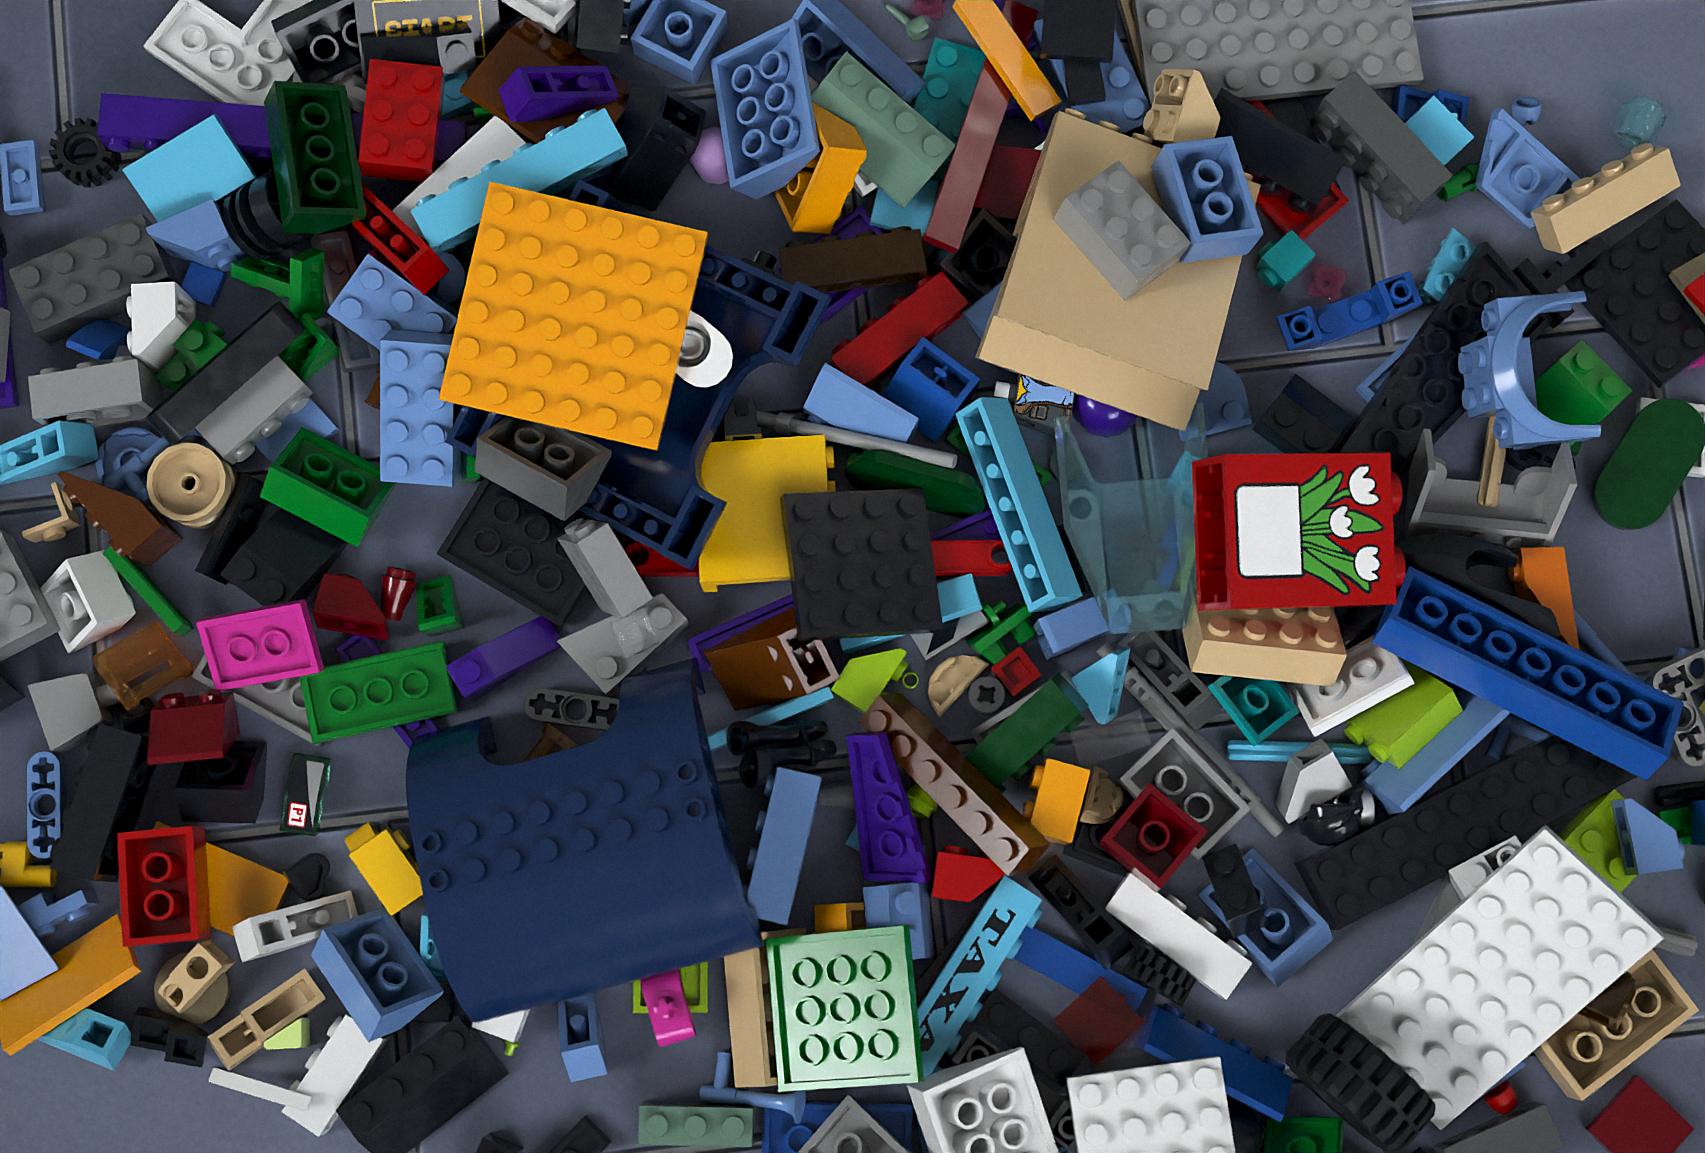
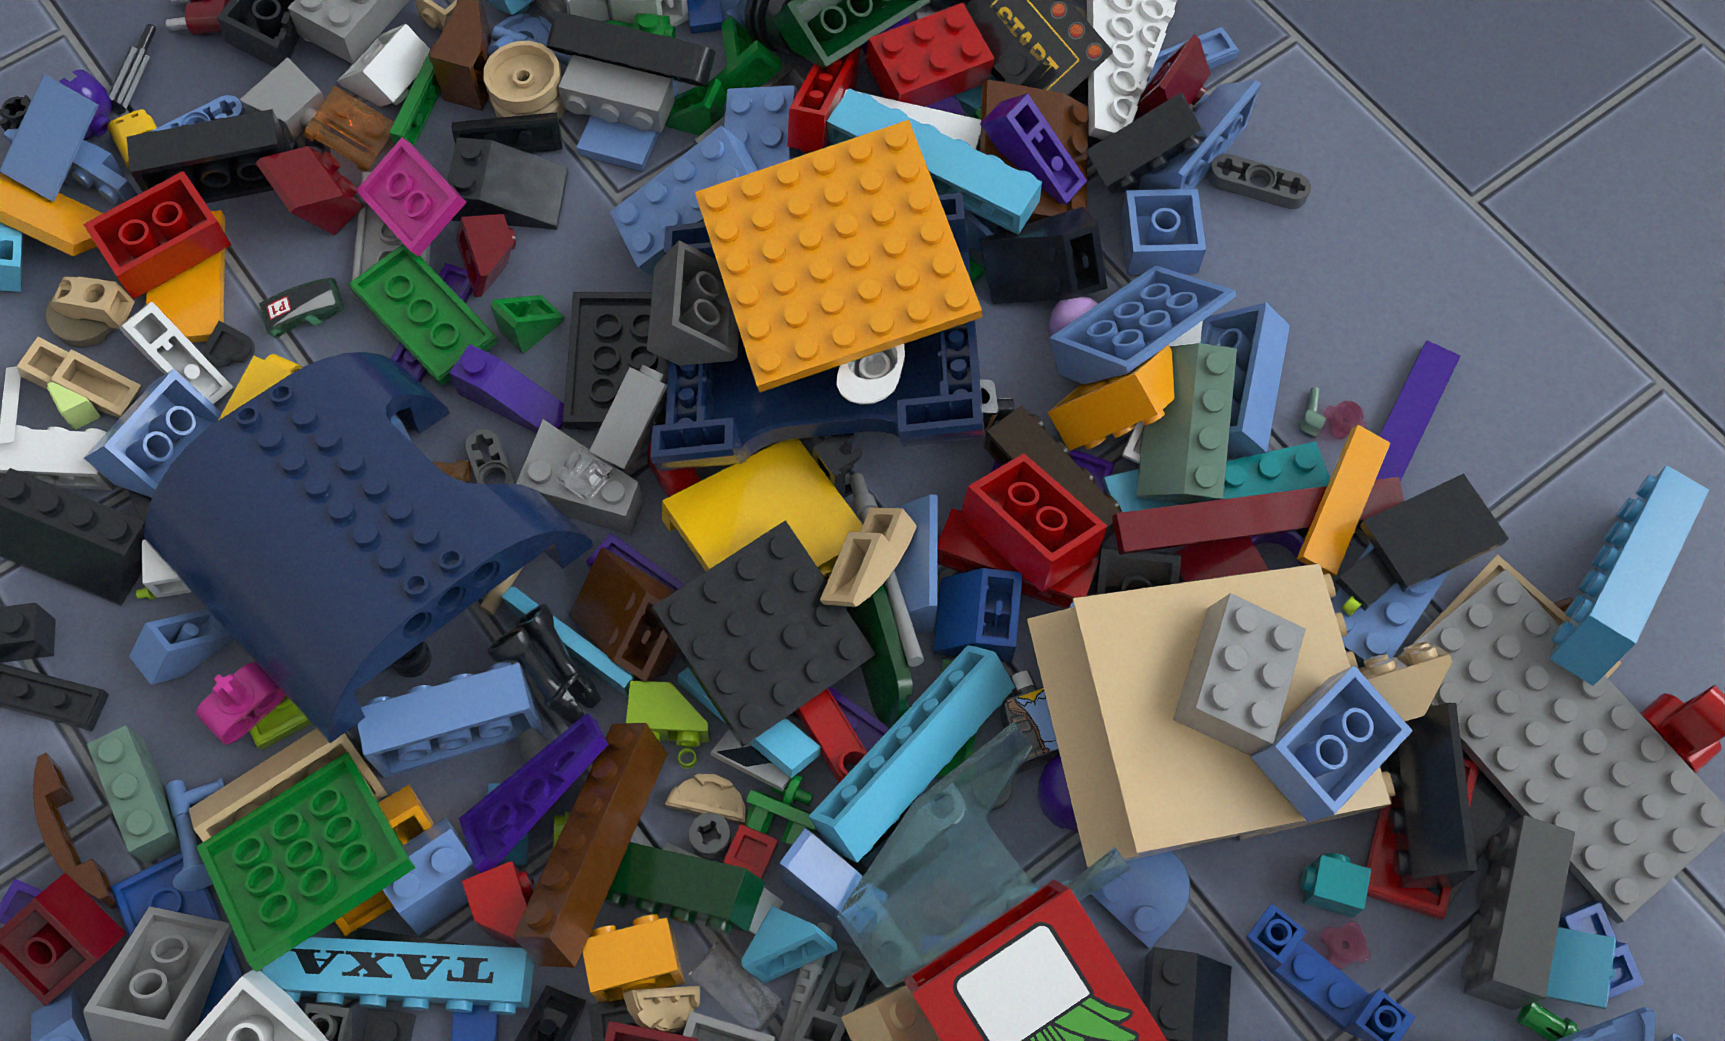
camera: 60 degrees right, 15 degrees down
black slope [130,1006,208,1068] -> none
black slope [175,741,267,824] -> none
green slope [260,427,396,547] -> none
dark red cone [381,566,418,621] -> none
none -> tan slope [820,507,917,607]
none -> red brick [960,453,1107,592]
none -> lime piece [1341,596,1362,617]

